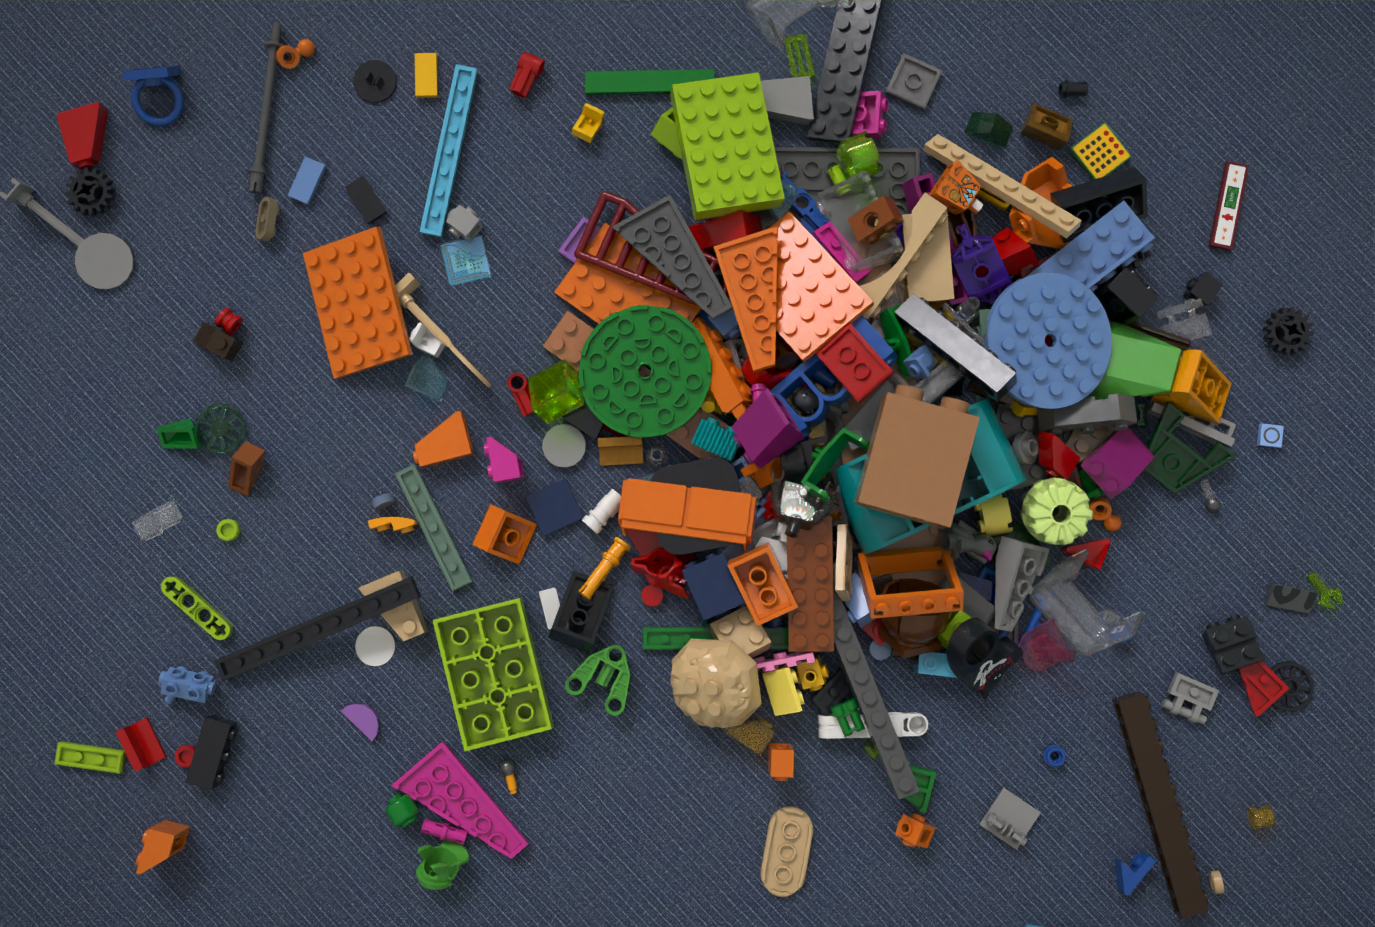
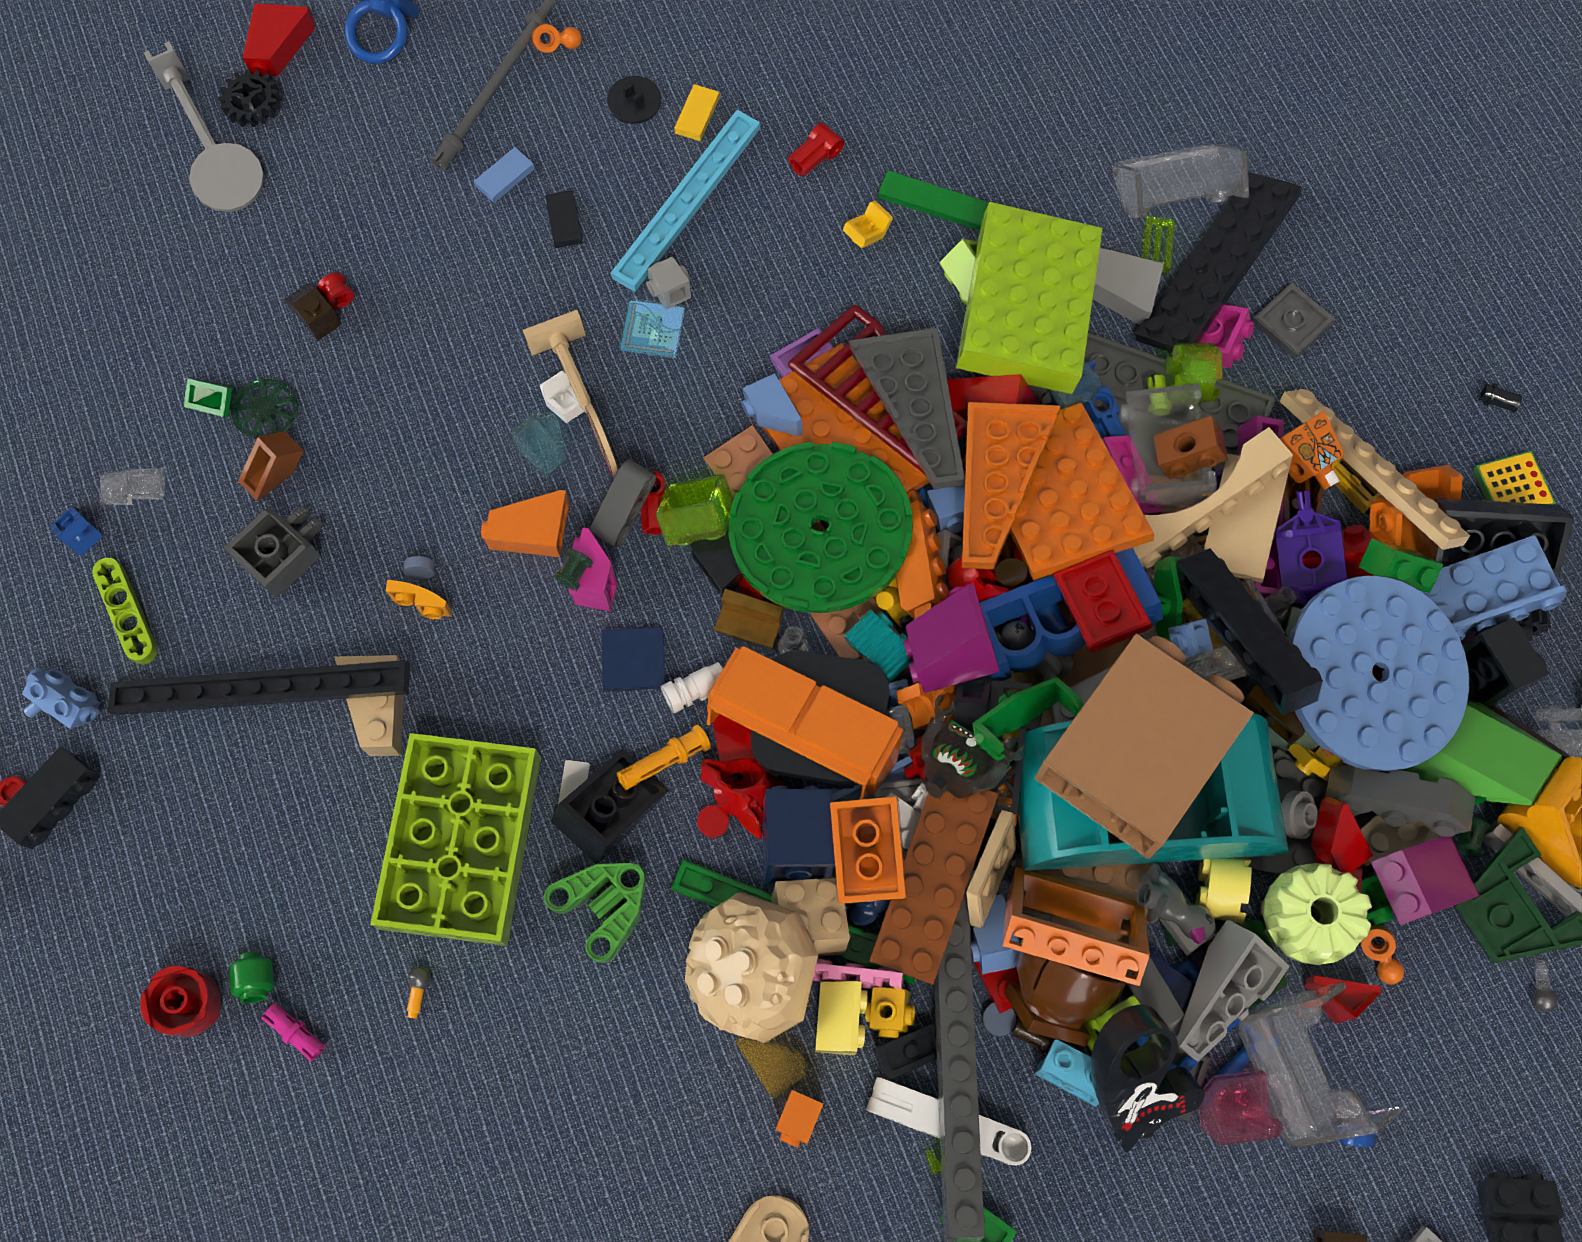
camera: 25 degrees right, 15 degrees down
lime tile [216,519,241,541] -> none
dark tan plate [255,197,279,242] -> none
orange plate [303,226,413,379] -> none
medium lavender tile [341,703,379,741] -> none
white sticker [355,626,395,666] -> none
dark pink wing [391,741,529,859] -> none
sand green tile [395,464,473,592] -> none
bright green helmet [416,840,470,890] -> none
orange slope [472,504,537,564] -> none
light grey tile [542,424,586,468] -> none
green piece [830,698,865,737] -> none
clear green slope [965,112,1013,148] -> none
pearl gold slope [1020,102,1073,150] -> none
none -> blue slope [49,506,102,556]
none -> red brick [140,966,221,1037]
none -> dark grey hinge [224,507,323,598]
none -> clear green bush [553,549,593,591]
none -> dark grey beam [590,459,656,548]
none -> medium blue slope [741,373,803,436]
none -> green brick [1359,538,1443,593]

